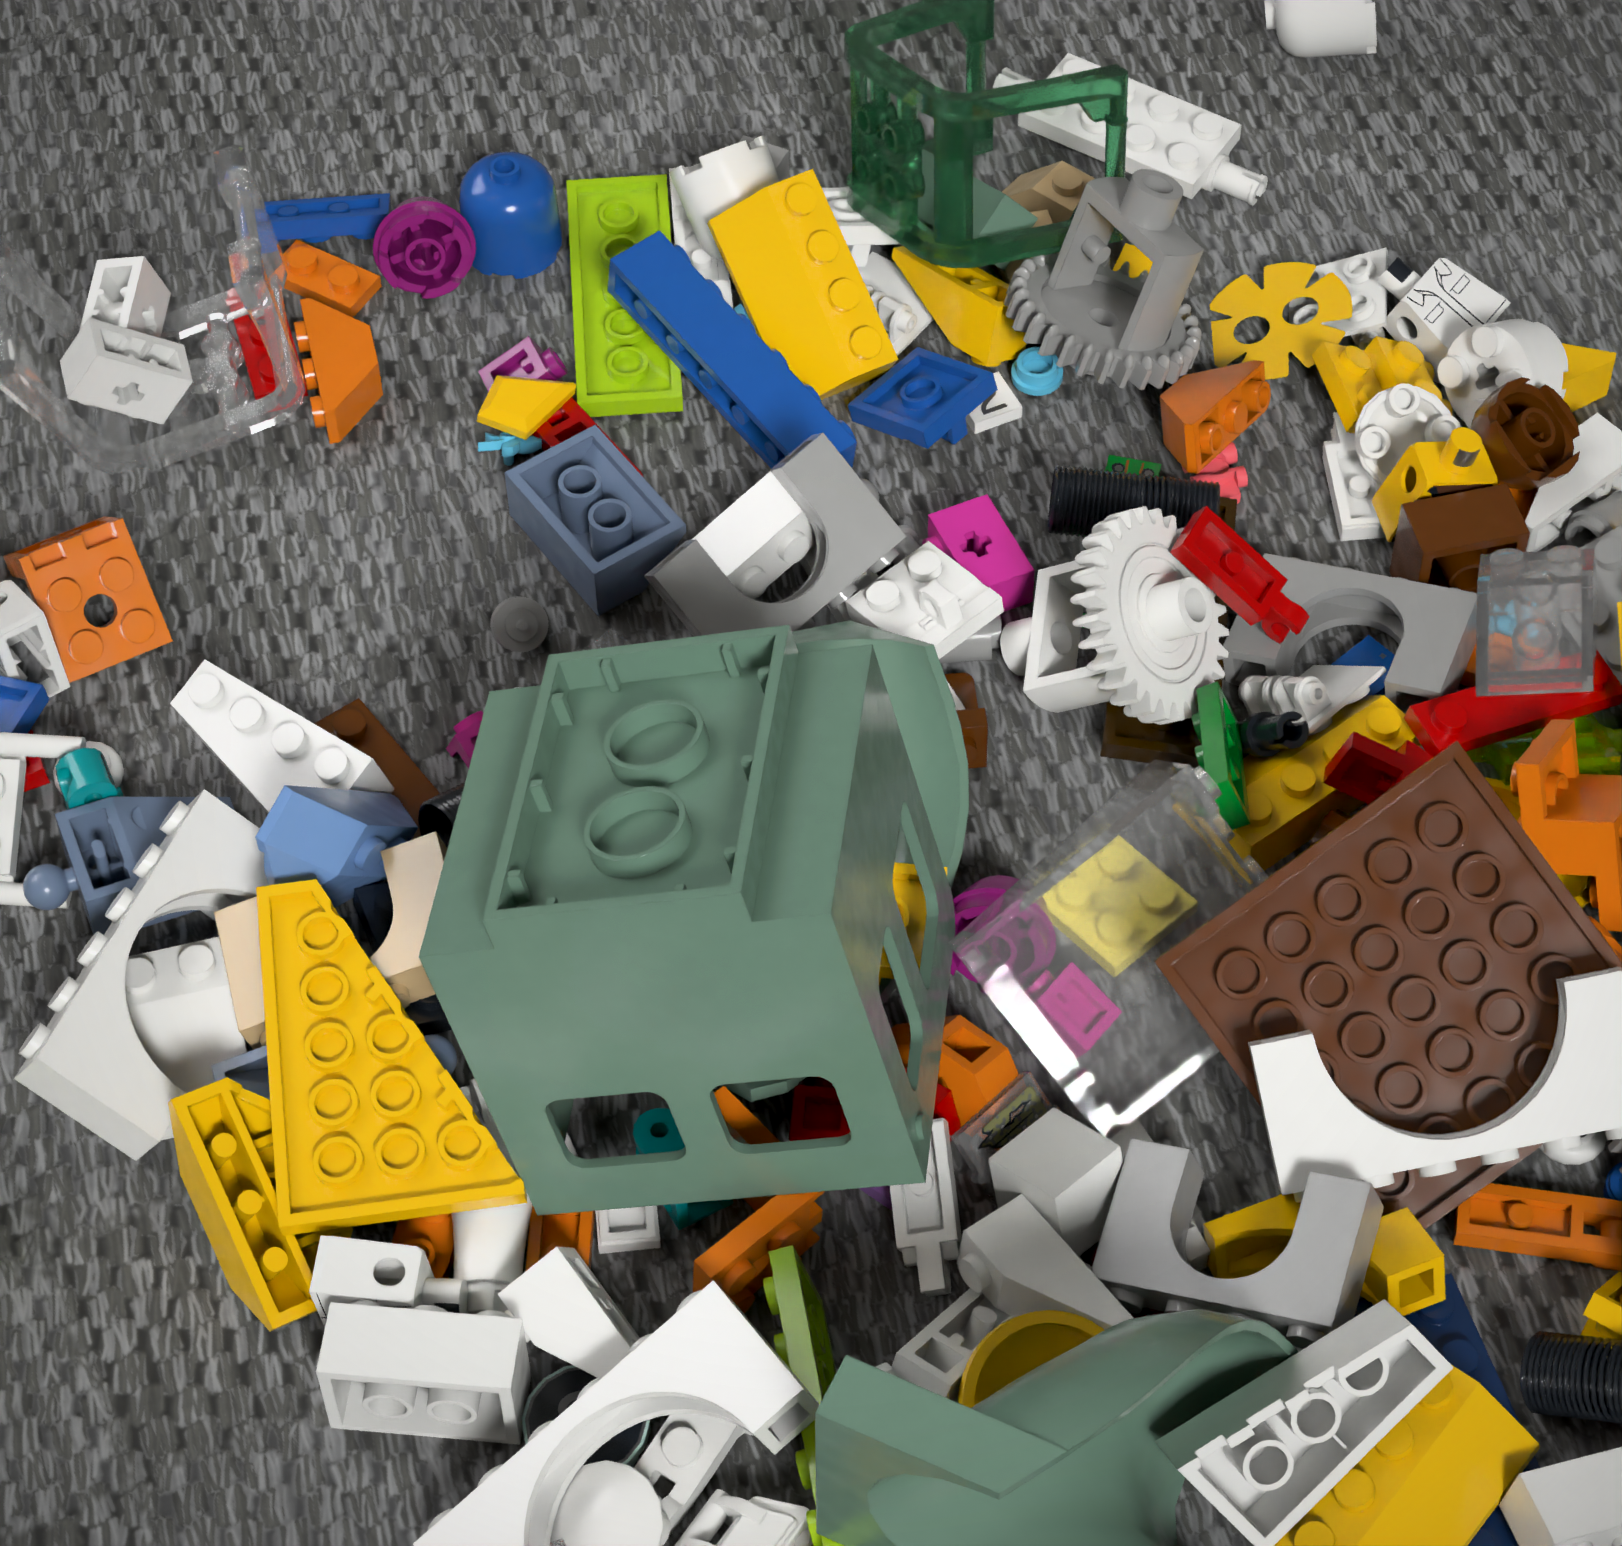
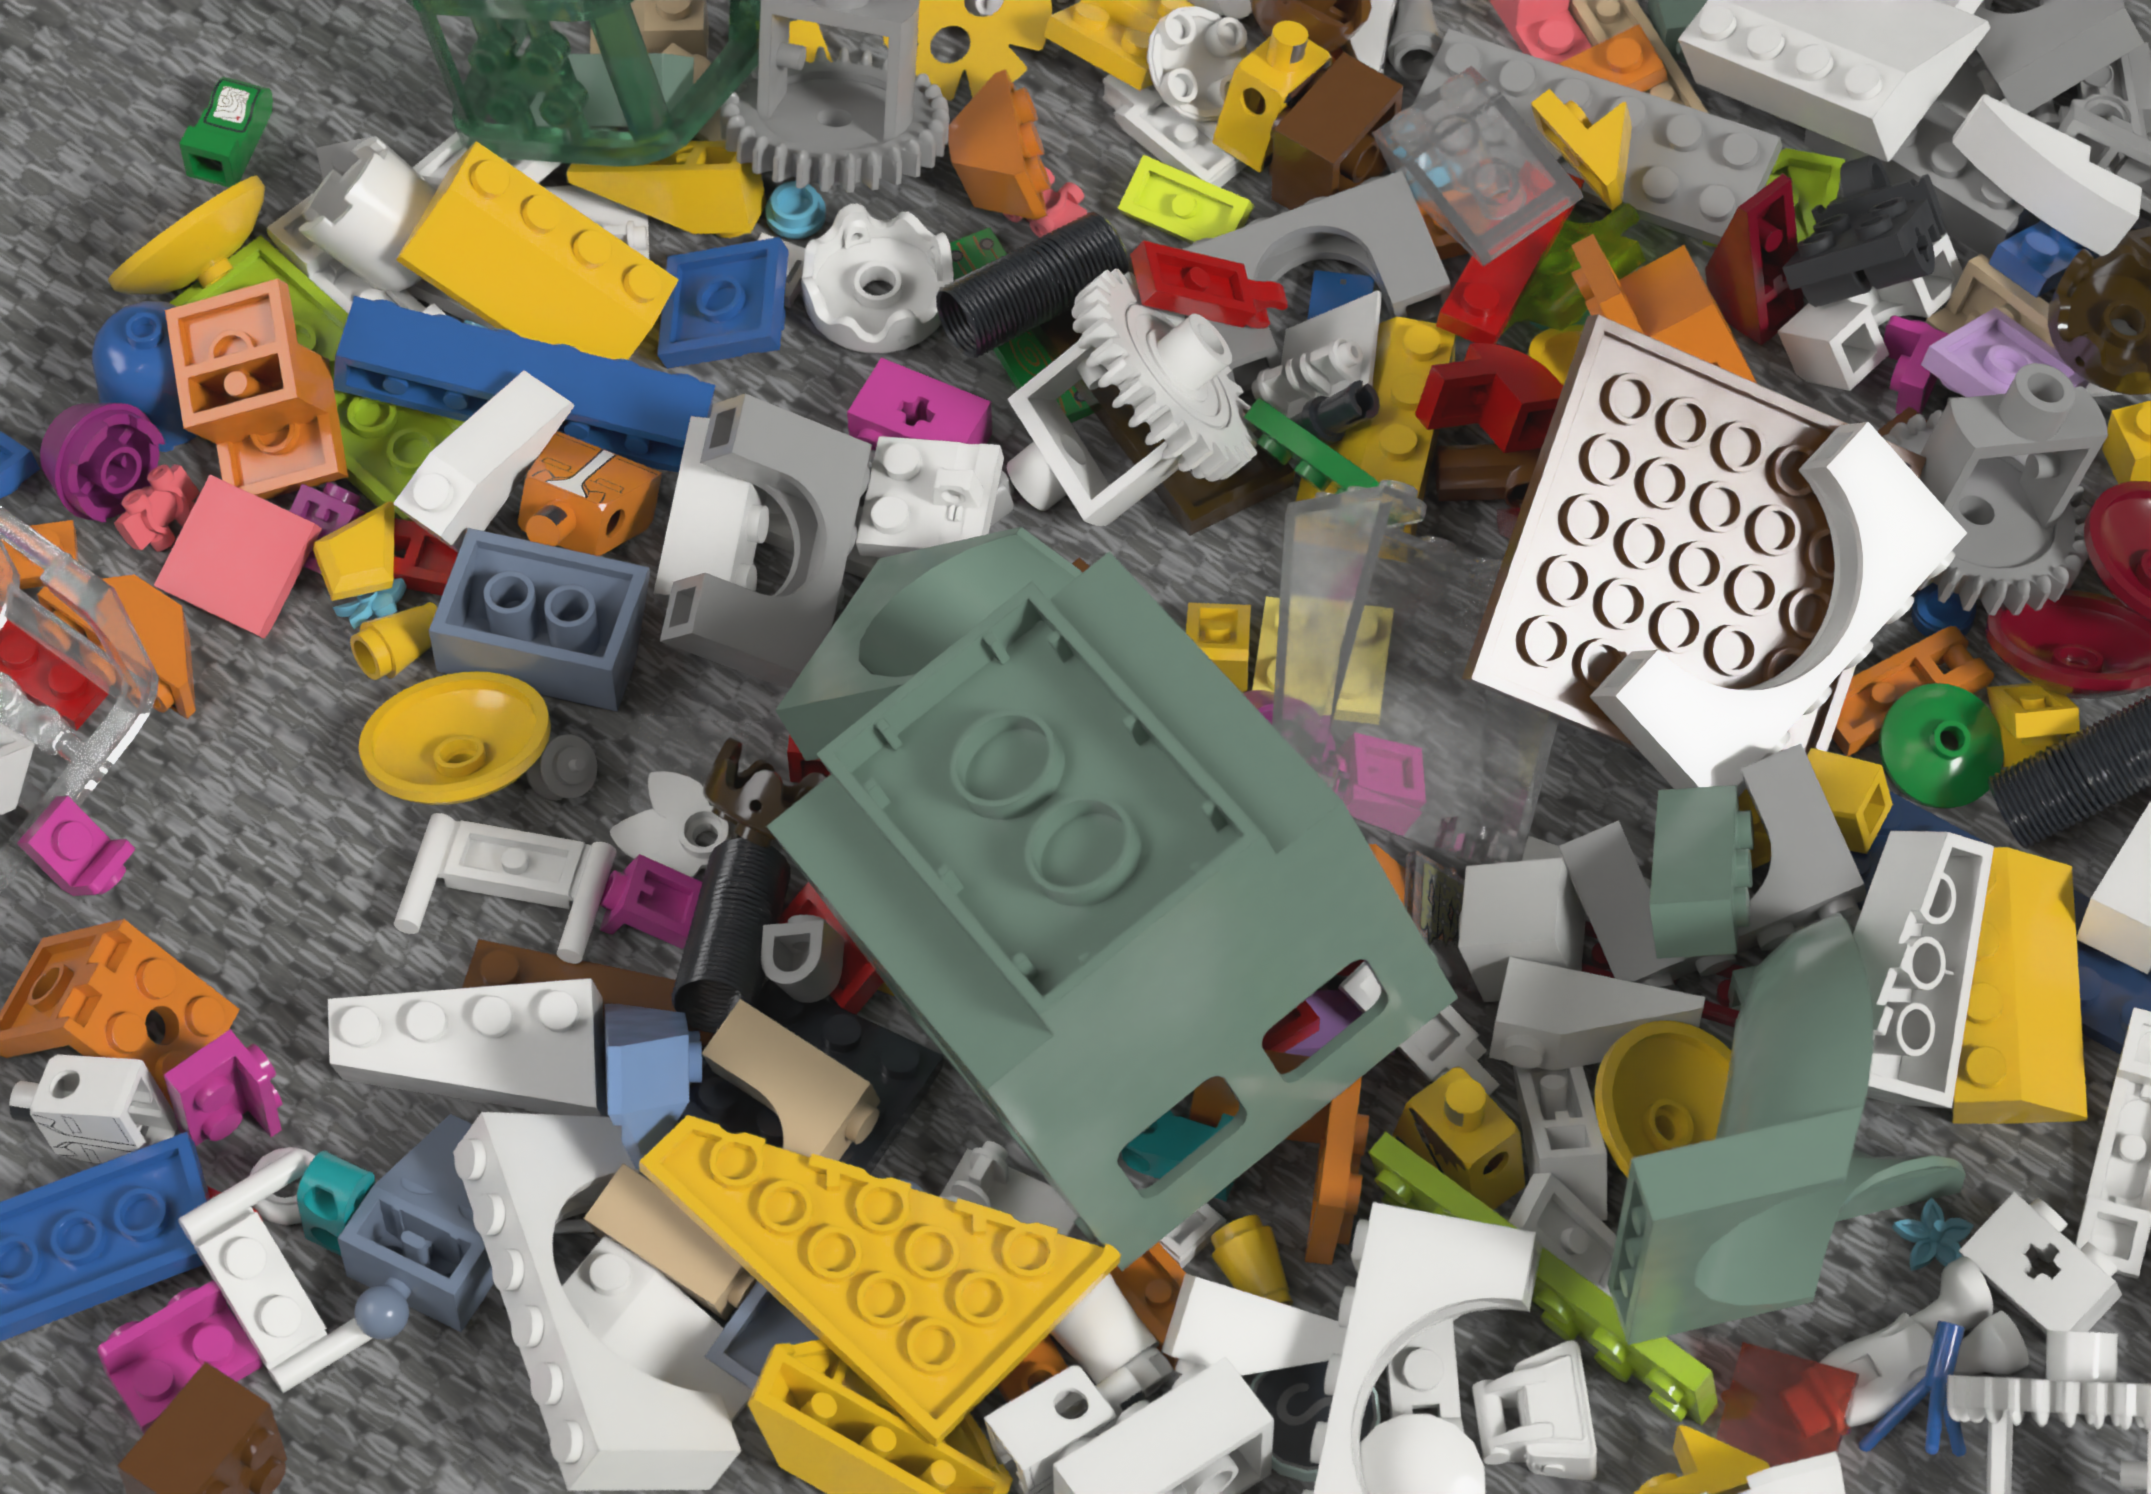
camera: 40 degrees left, 5 degrees up
none -> dark pink bracket [17,795,135,896]
none -> yellow dish [108,176,265,295]
none -> coral piece [114,464,200,552]
none -> coral tile [153,475,322,639]
none -> dark pink bracket [164,1029,283,1147]
none -> orange bracket [165,278,348,500]
none -> green leg [179,76,273,188]
none -> yellow cone [350,602,438,680]
none -> yellow dish [359,671,551,805]
none -> white slope [393,371,575,553]
none -> white plate [394,813,617,964]
none -> orange torso [518,431,662,556]
none -> white plate [802,203,953,353]
none -> neon yellow plate [1117,155,1254,244]
none -> yellow slope [1186,603,1251,693]
none -> yellow cone [1210,1215,1293,1306]
none -> yellow torso [1393,1066,1525,1210]
none -> sand green brick [1649,785,1754,959]
none -> green dish [1879,683,2004,809]

